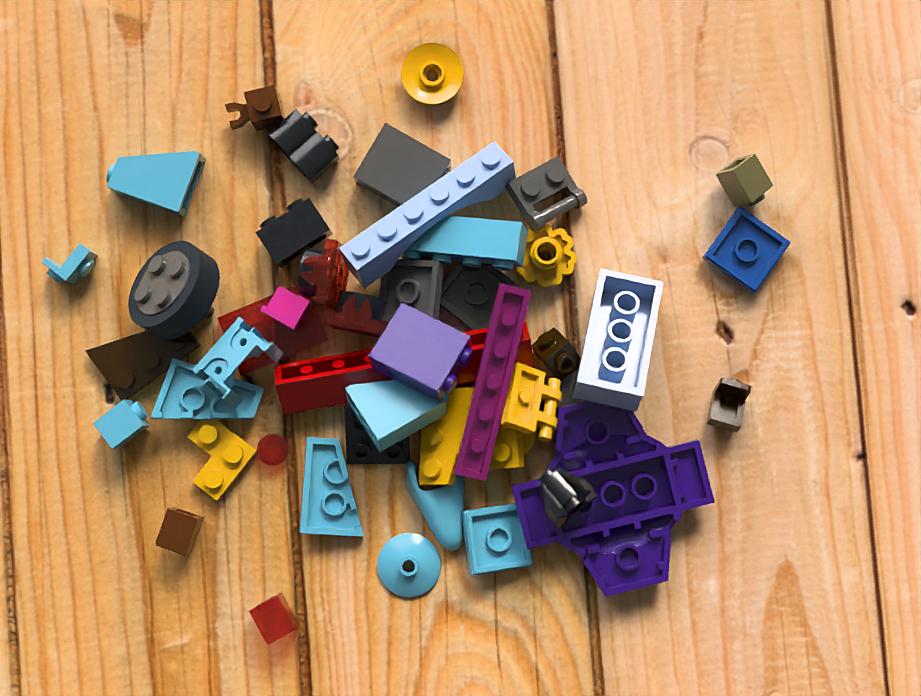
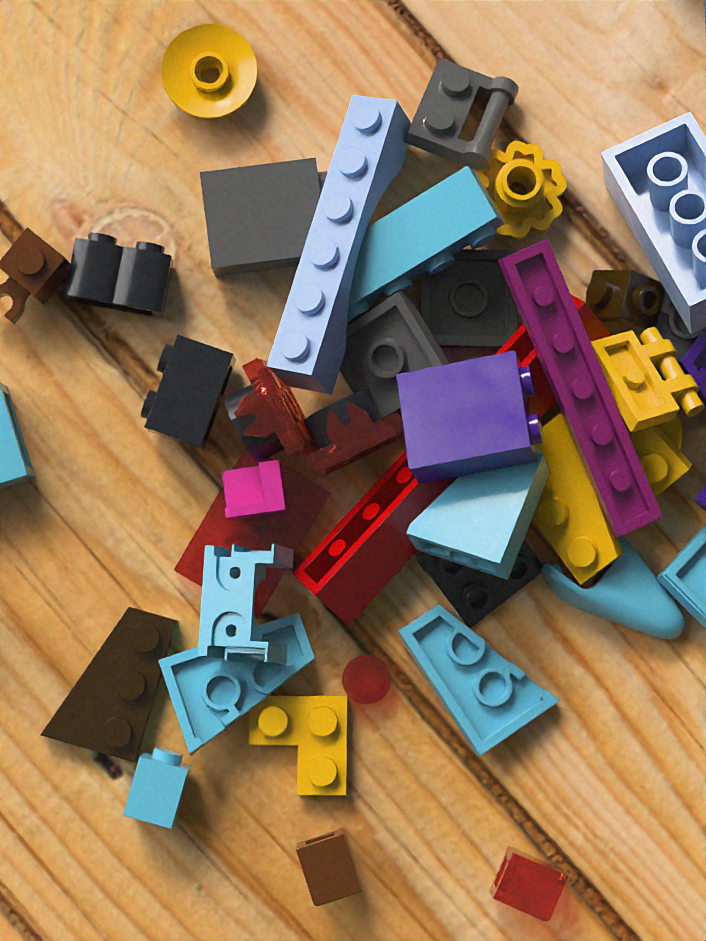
camera: 40 degrees left, 0 degrees up
black wheel [128,241,220,340] -> none
medium azure dish [377,533,441,597] -> none

